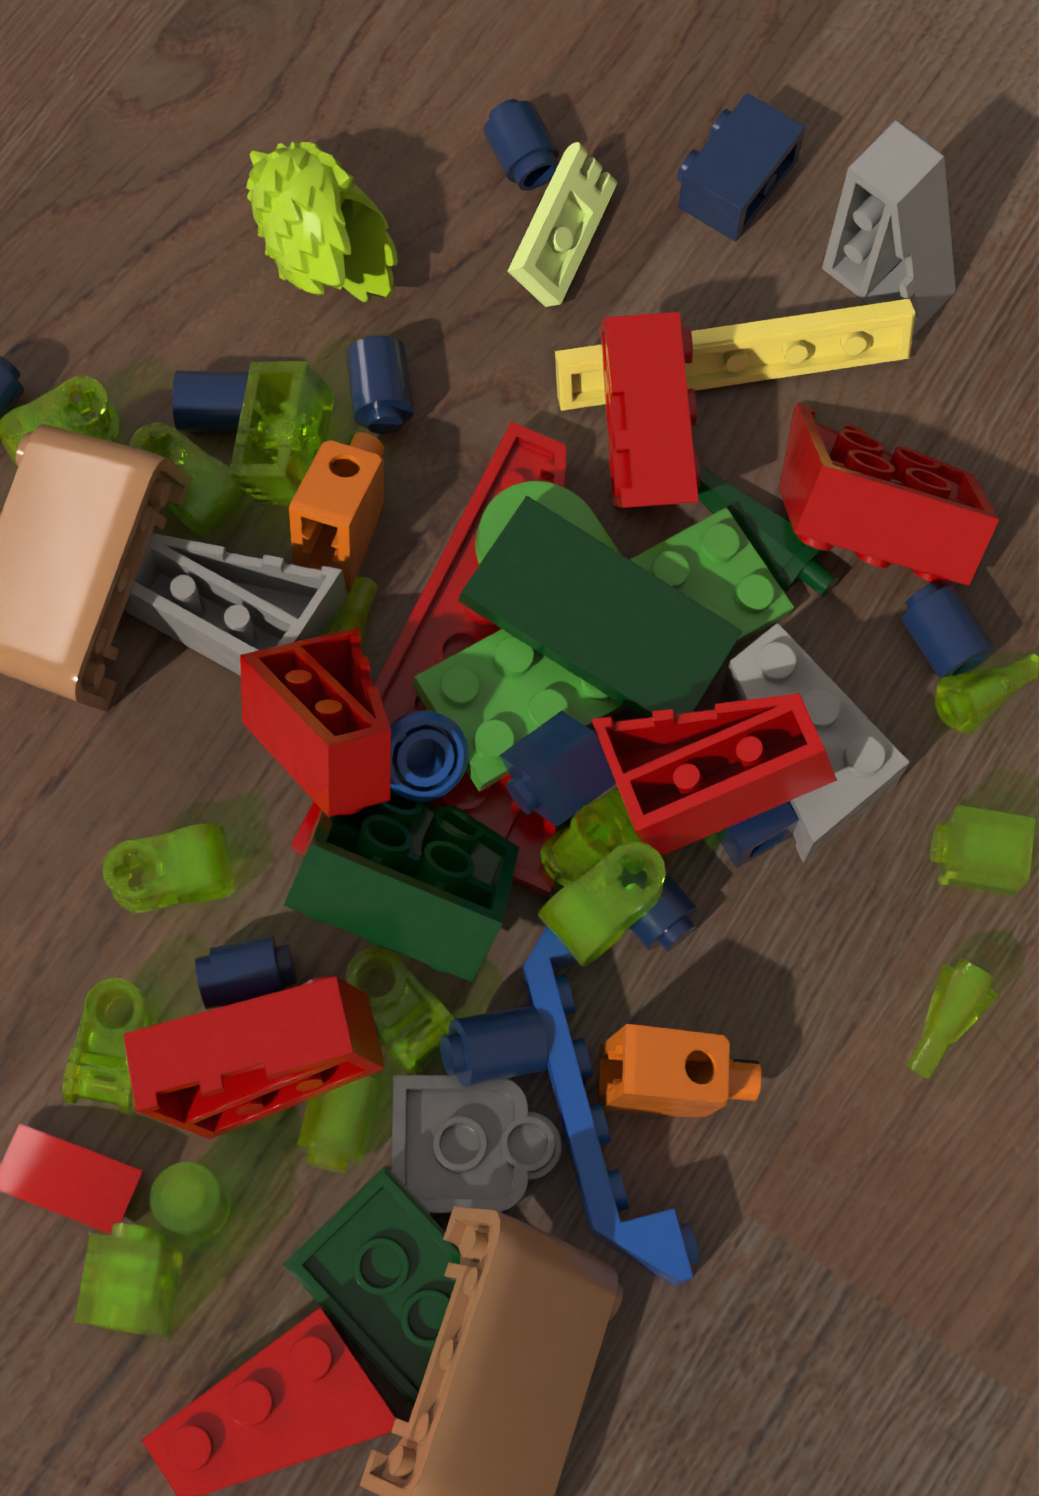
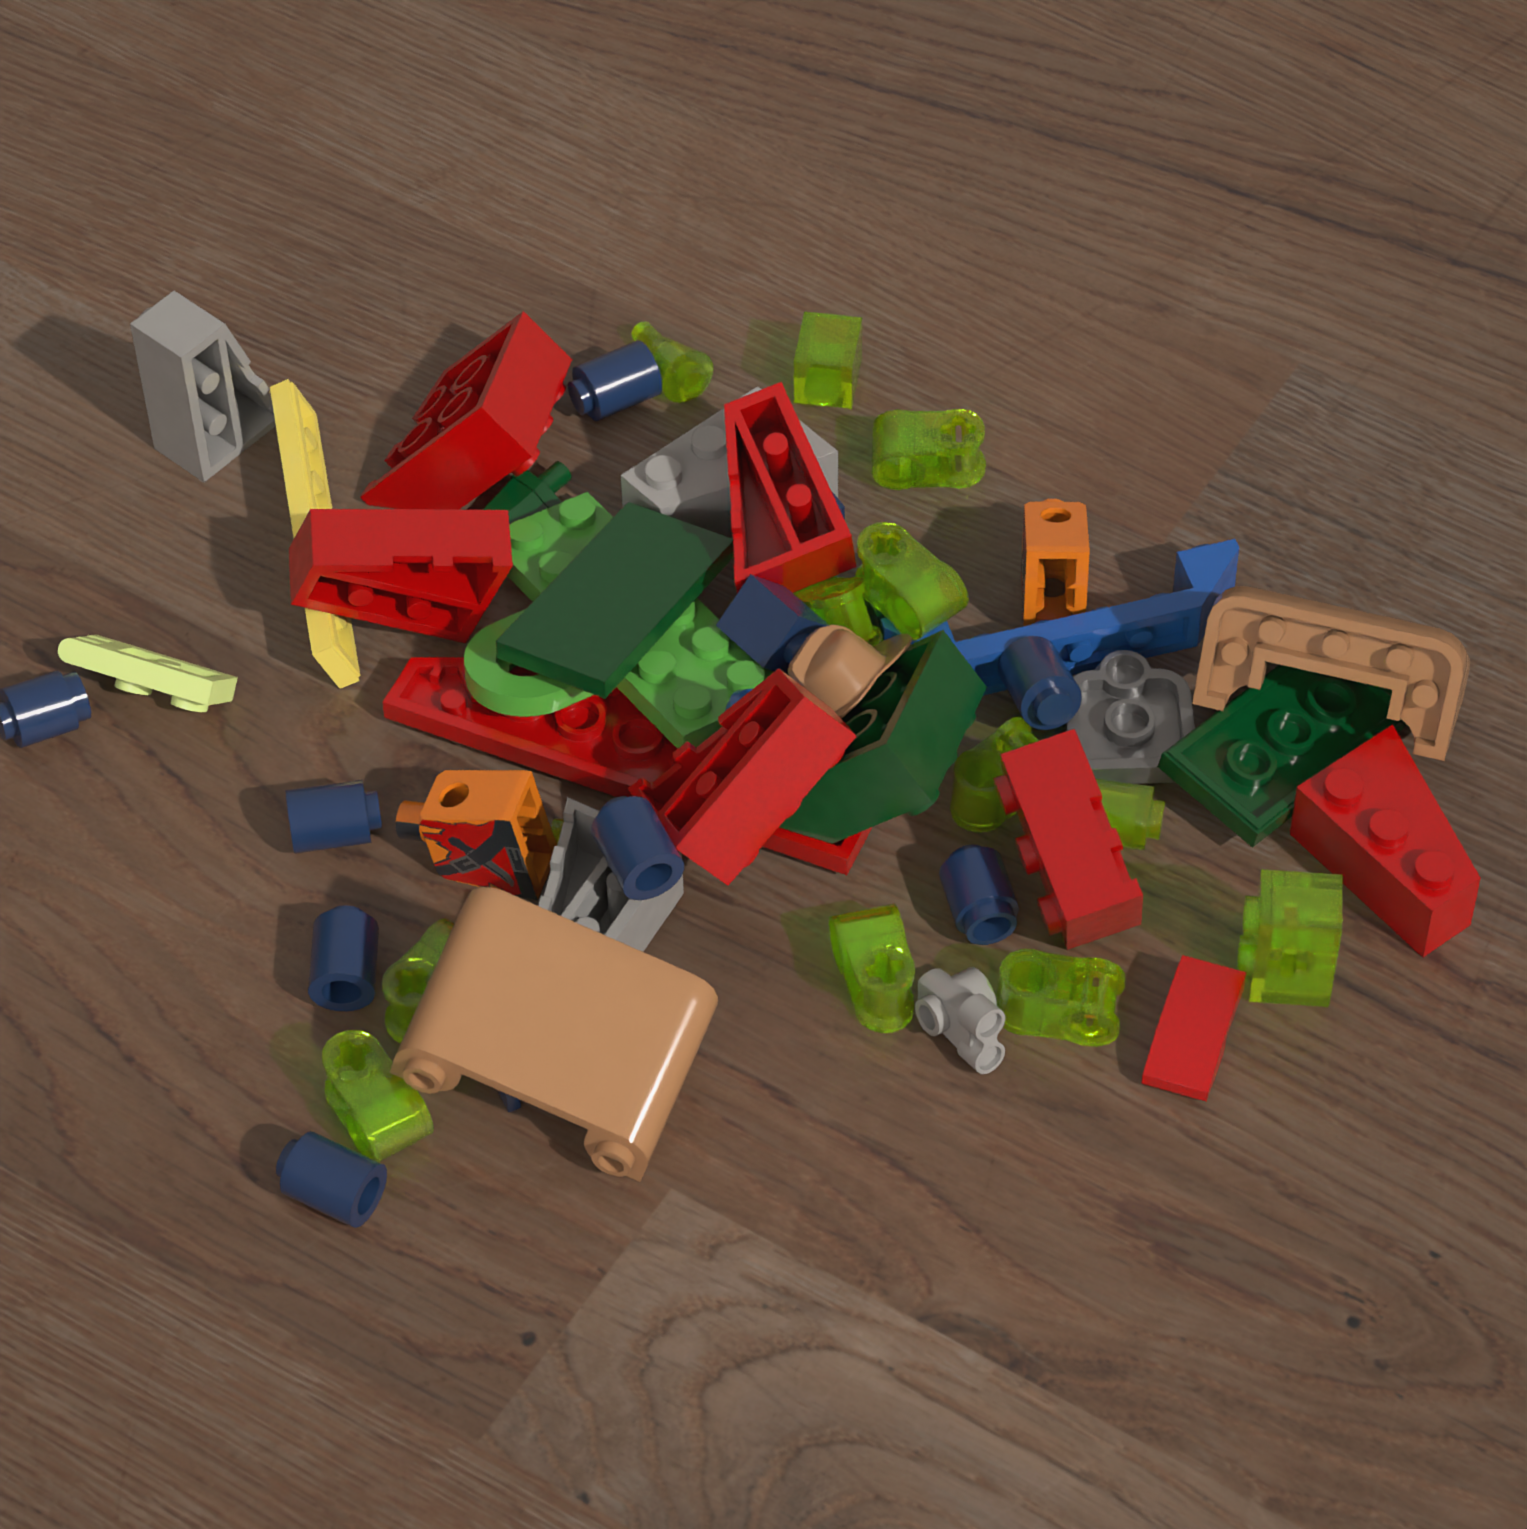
camera: 90 degrees left, 20 degrees down
clear neon green brick [150,1162,231,1240] -> none
clear neon green brick [229,361,335,505] -> none
lime head [246,142,398,302] -> none
dark blue brick [677,93,805,242] -> none
clear neon green cone [905,959,1000,1080] -> none
none -> dark blue brick [591,796,684,900]
none -> medium nougat piece [788,625,912,718]
none -> clear neon green piece [871,409,986,490]
none -> light grey plate [915,967,1005,1074]

